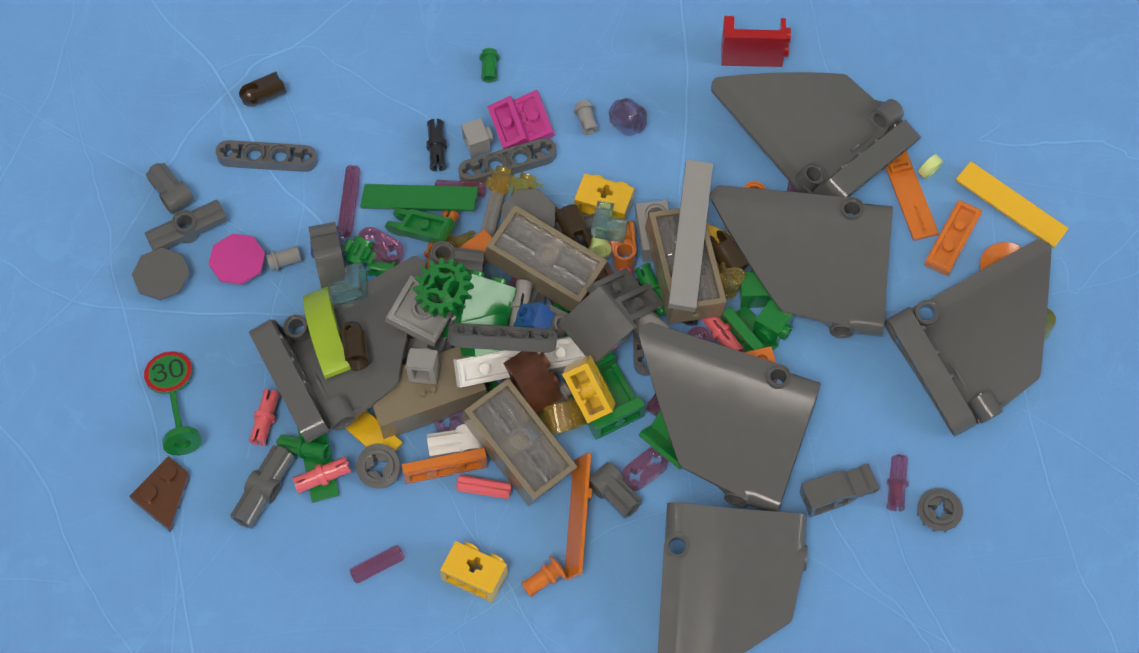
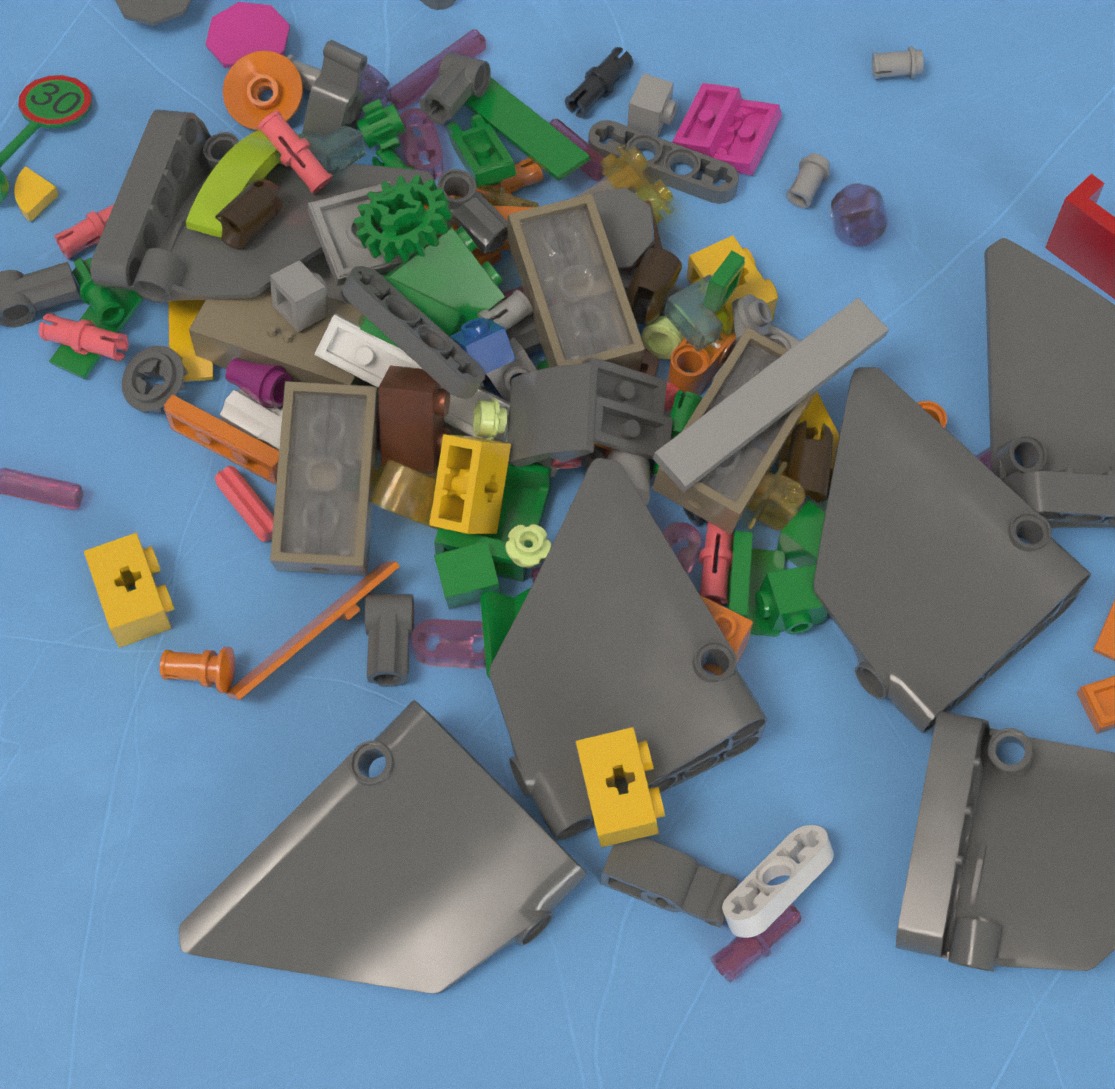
camera: 40 degrees right, 0 degrees up
green pin [479,48,500,83] -> none
dark grey gear [917,488,963,532] -> none
none -> yellow tile [14,166,59,222]
none -> orange dish [223,51,303,131]
none -> magenta cone [225,358,293,408]
none -> coral pin [257,110,333,194]
none -> dark grey piece [419,52,491,125]
none -> green panel [434,542,502,610]
none -> yellowish green plate [473,398,507,440]
none -> yellowish green plate [505,524,551,568]
none -> yellow brick [576,727,665,848]
none -> green tile [703,250,745,313]
none -> white beam [722,825,834,938]
none -> light grey plate [732,294,772,343]
none -> light grey pin [872,46,923,79]

